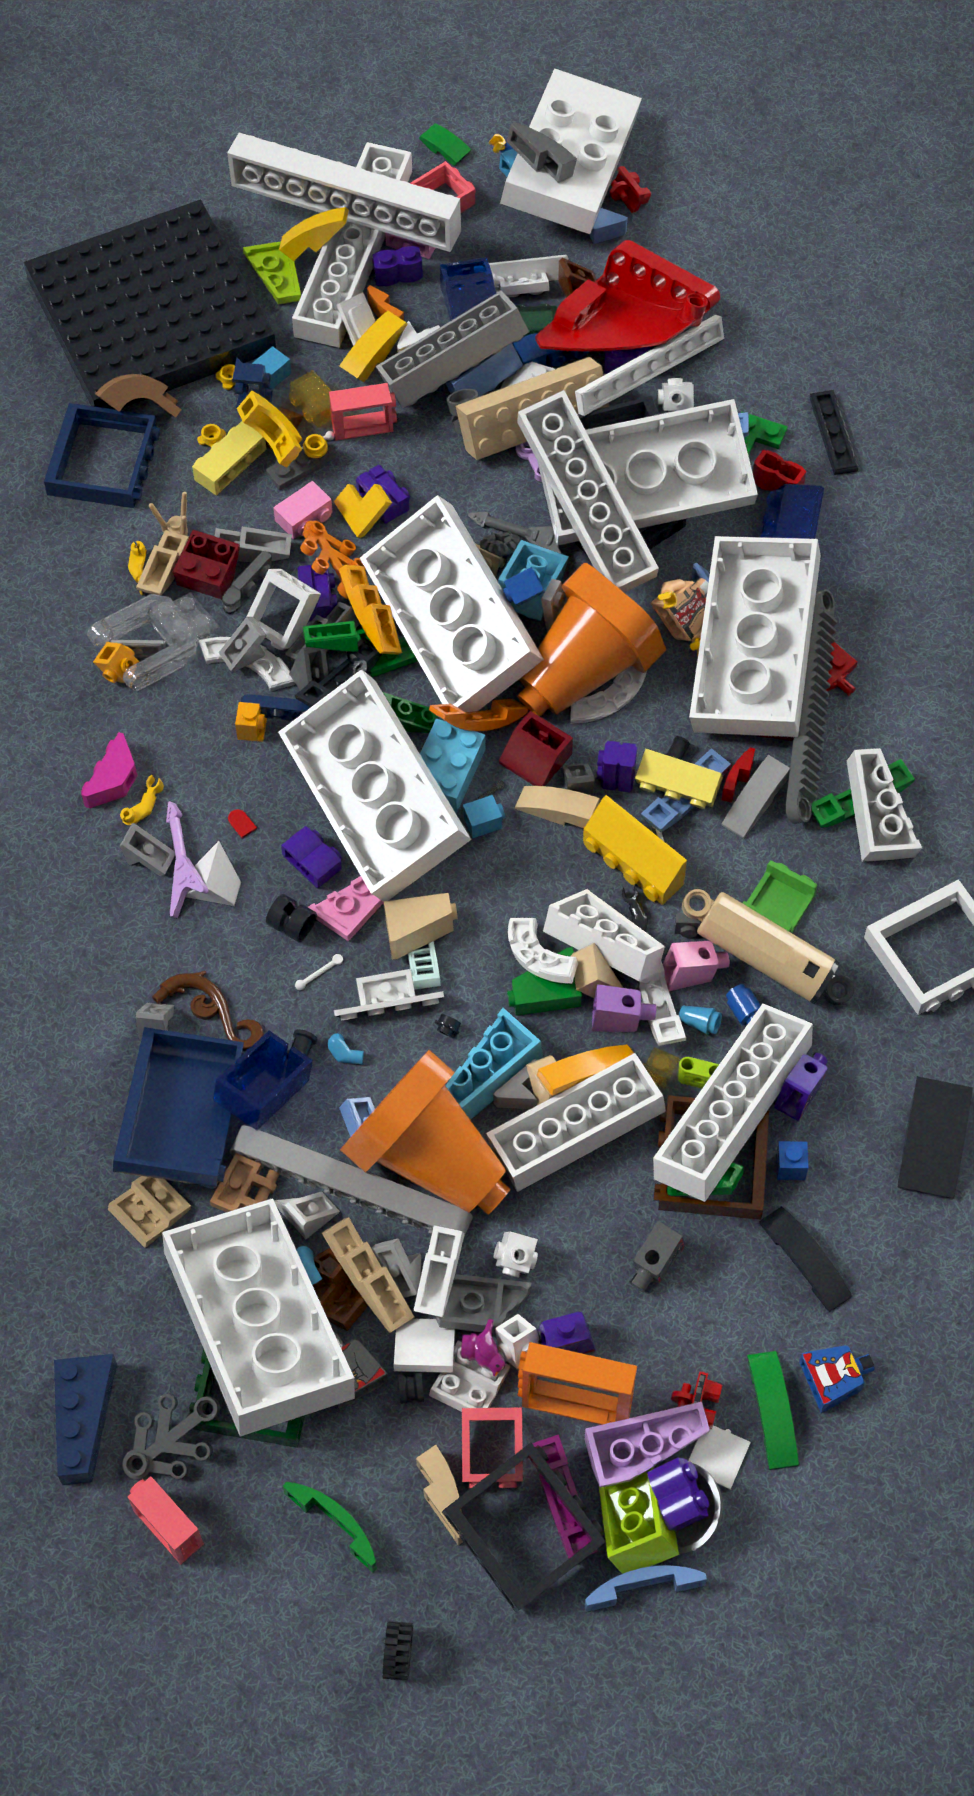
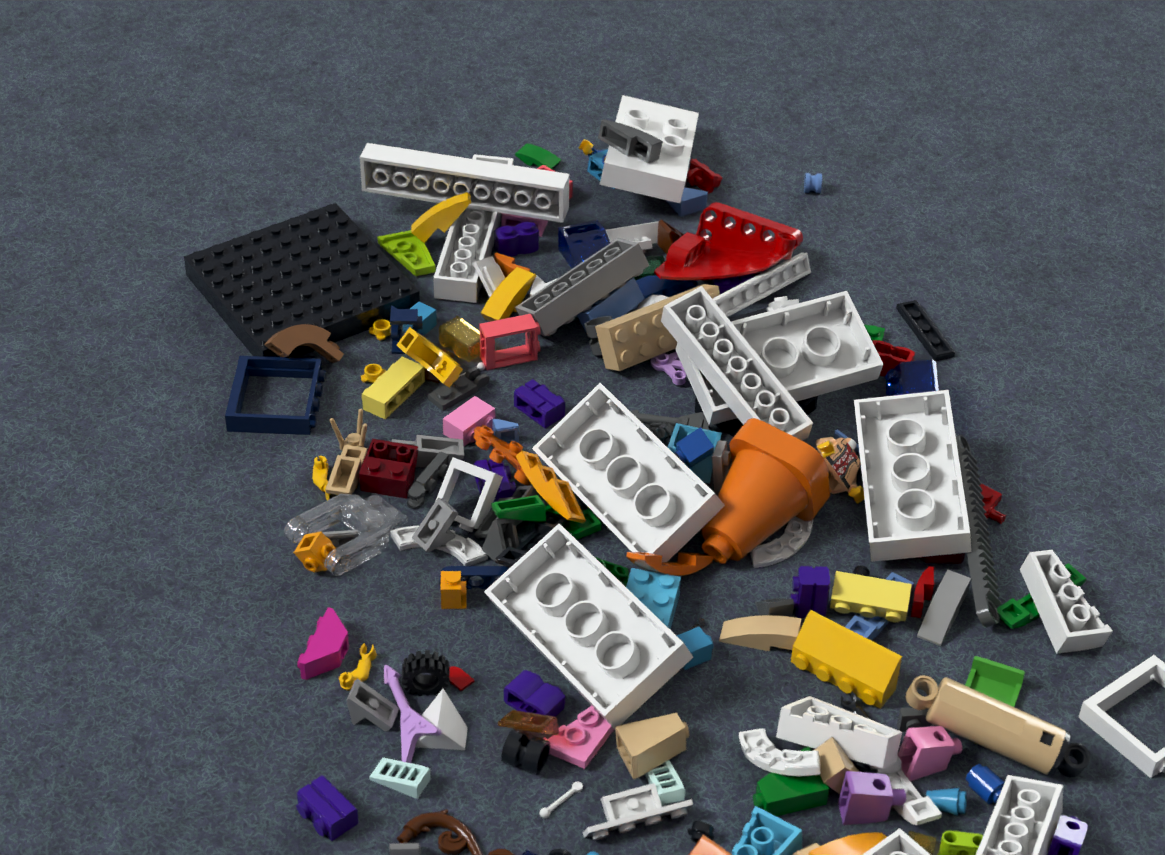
camera: 10 degrees left, 20 degrees down
yellow plate [303,434,328,458] -> none
yellow tile [334,484,392,538] -> none
dark red slope [499,711,573,786] -> none
none -> dark purple brick [296,775,359,841]
none -> light aqua slope [369,758,431,799]
none -> black tyre [402,650,450,696]
none -> medium blue slope [492,419,519,444]
none -> clear orange slope [498,710,559,735]
none -> medium blue wheel [804,173,822,194]

